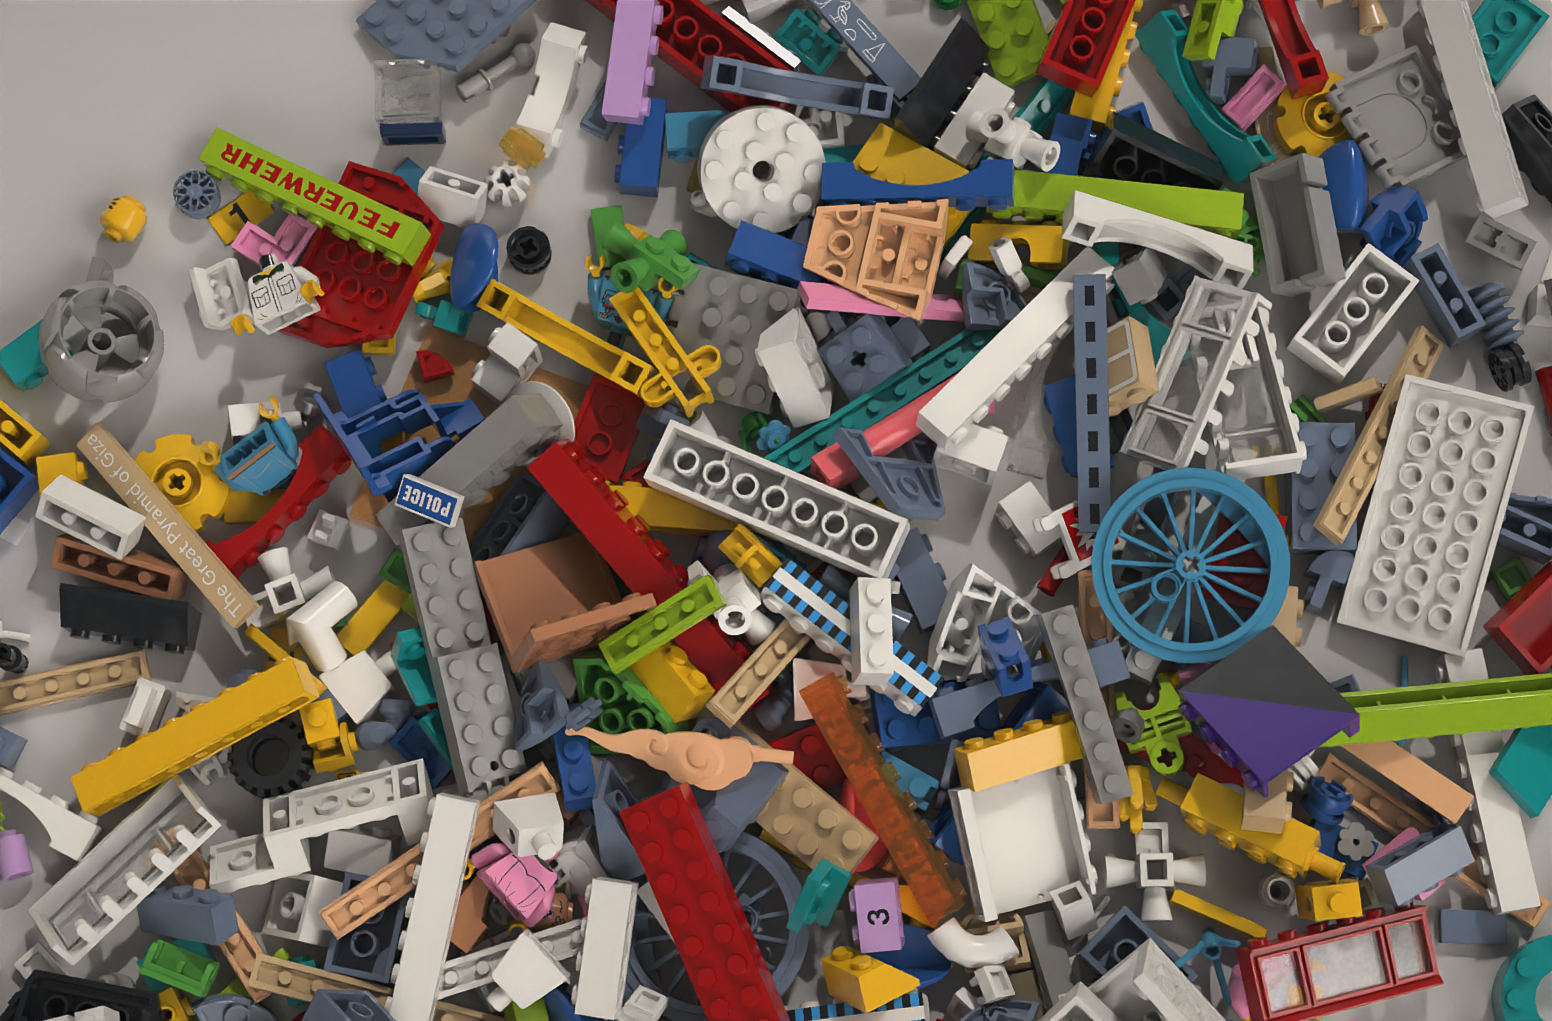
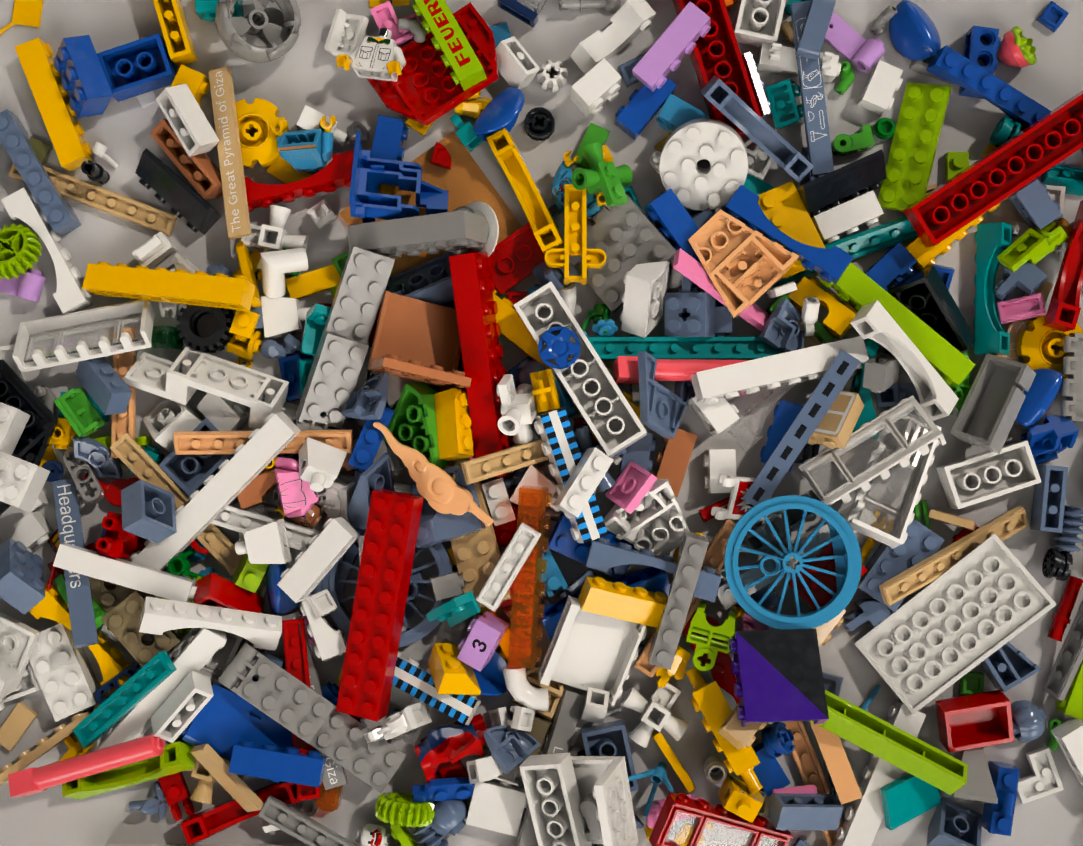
camera: 30 degrees right, 10 degrees up
tile [395,474,465,528] -> none
white brick [471,322,543,405] -> none
clear yellow brick [498,125,546,170] -> none
sand blue piece [565,697,603,732] -> none
lime plate [598,574,727,674] -> none
white brick [965,108,1060,172] -> none
blue brick [977,617,1033,697] -> none
flat silver tile [1111,708,1145,743] -> none
light grey plant [1337,822,1374,861] -> none
none -> clear green bracket [150,326,183,350]
none -> light grey arm [398,18,427,43]
none -> light grey brick [430,571,465,601]
none -> white tile [476,522,542,612]
none -> white plate [481,478,516,526]
none -> blue wheel [538,327,581,369]
none -> white brick [570,58,622,118]
none -> bright pink plate [605,461,658,514]
none -> nougat brick [652,429,697,497]
none -> bright green leg [831,124,875,156]

